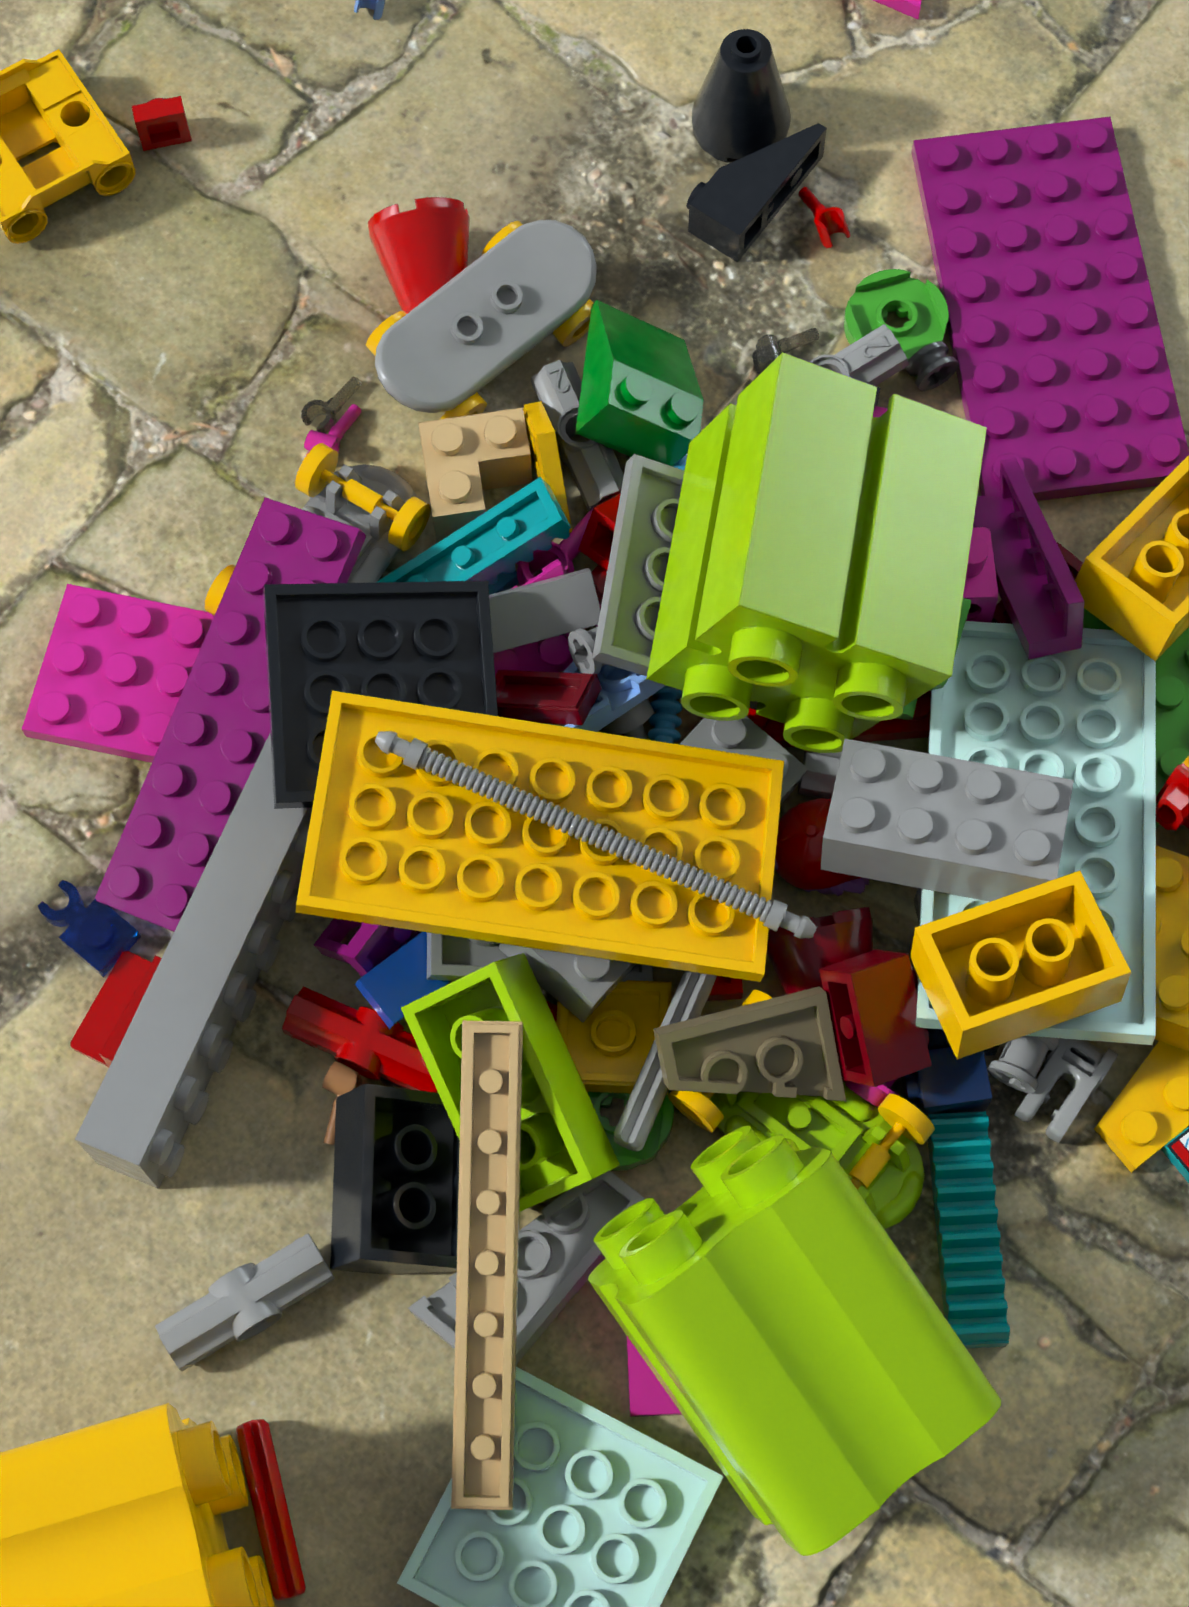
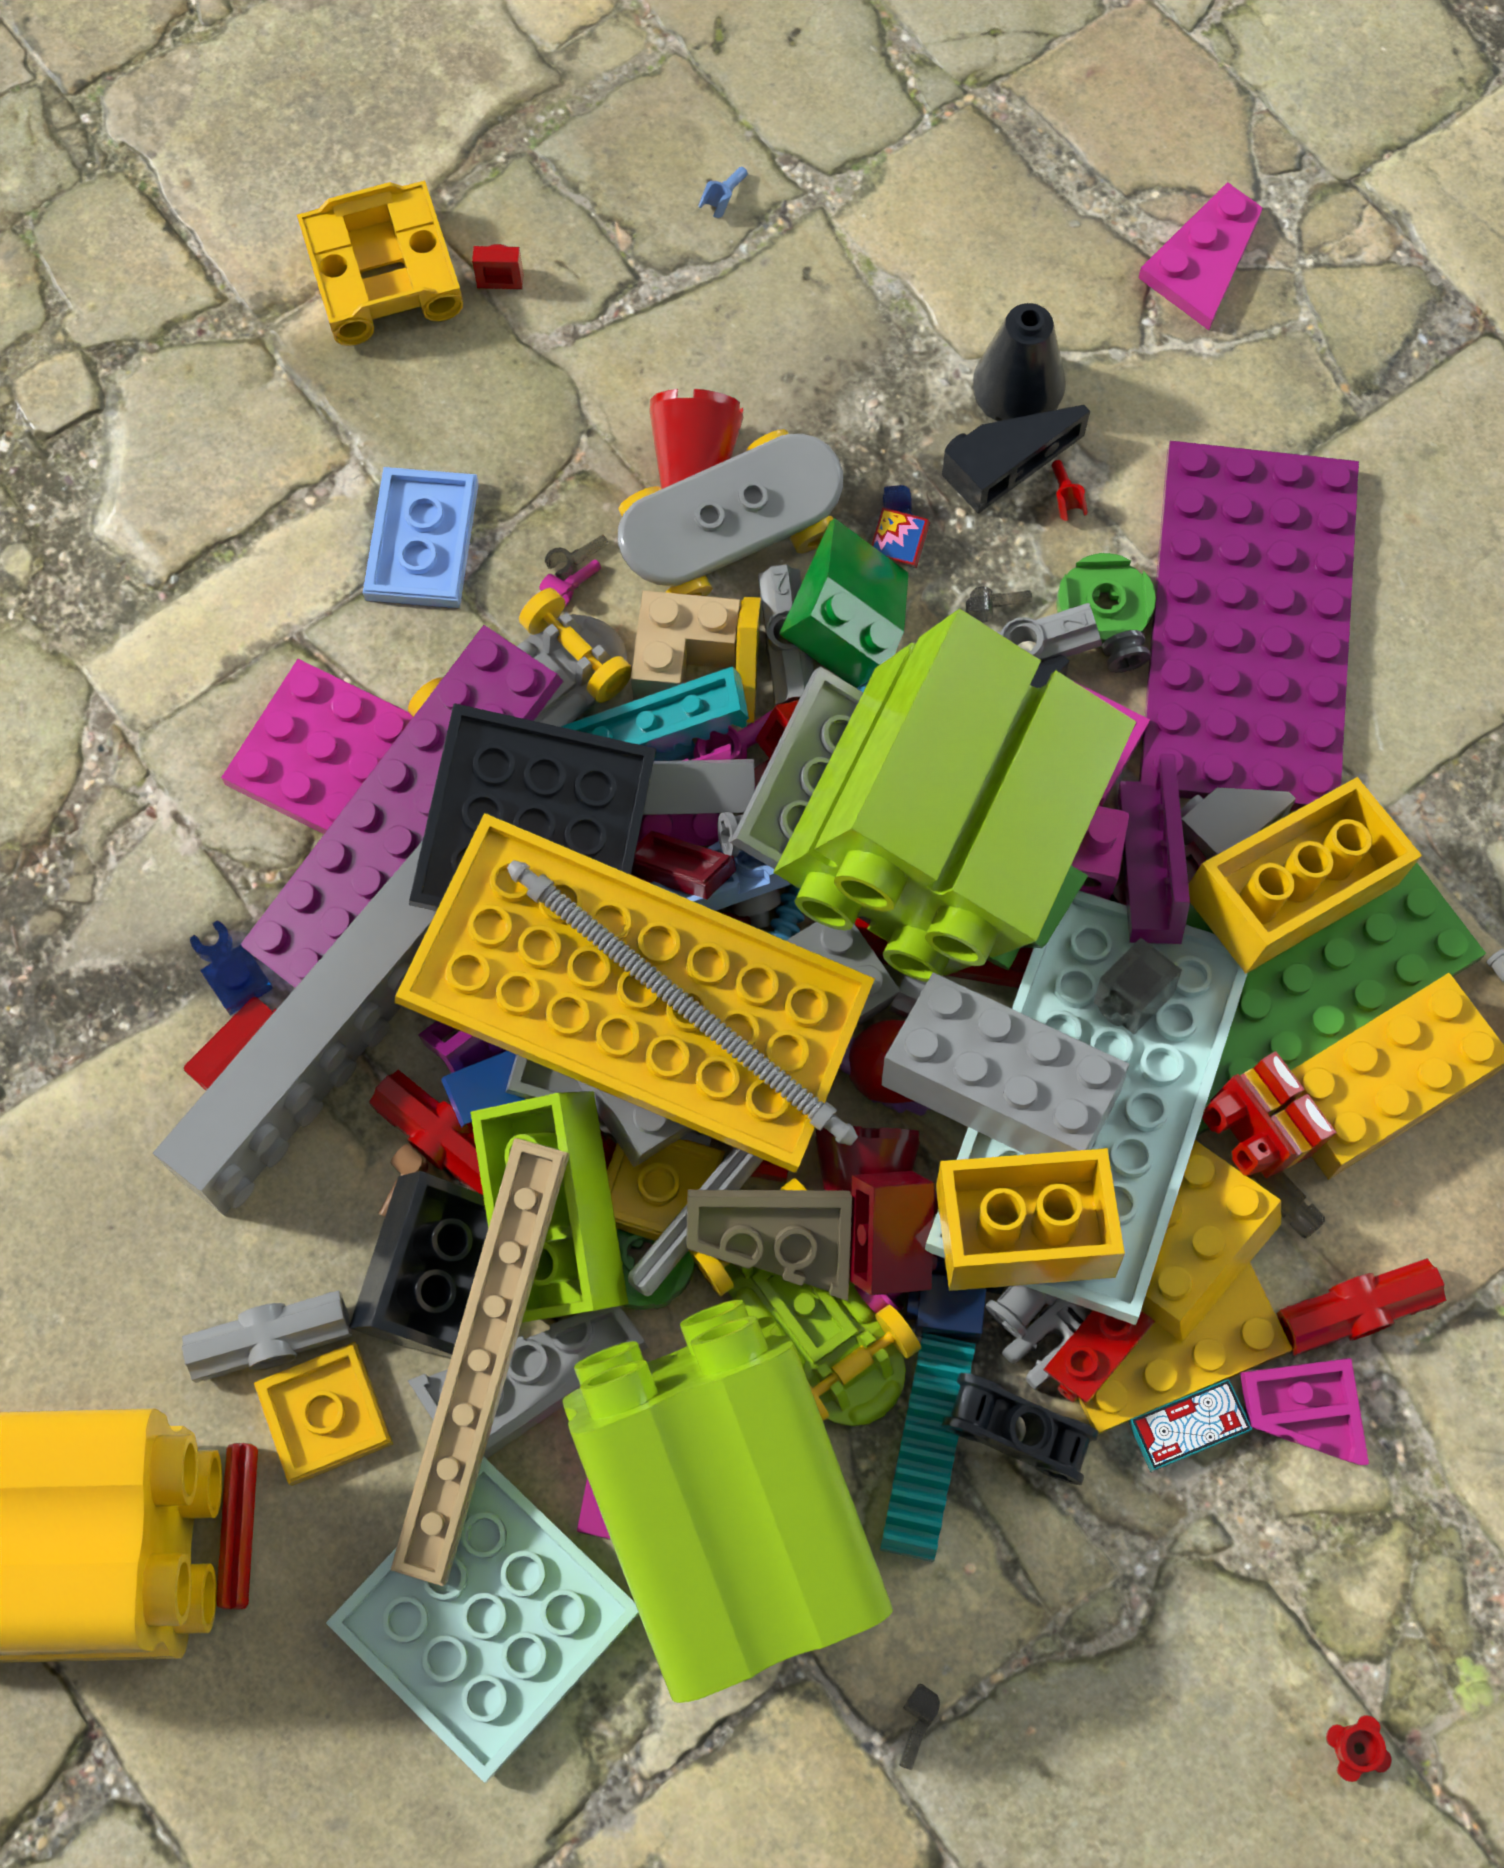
camera: 15 degrees right, 0 degrees up
none -> yellow tile [254,1342,394,1486]
none -> light blue tile [363,467,479,609]
none -> tile [871,507,930,568]
none -> clear blue hand [883,485,913,515]
none -> clear smoke hand [899,1684,940,1770]
none -> black piece [941,1373,1099,1485]
none -> red hinge [1043,1310,1155,1403]
none -> clear smoke brick [1094,938,1182,1035]
none -> light grey slope [1181,787,1296,860]

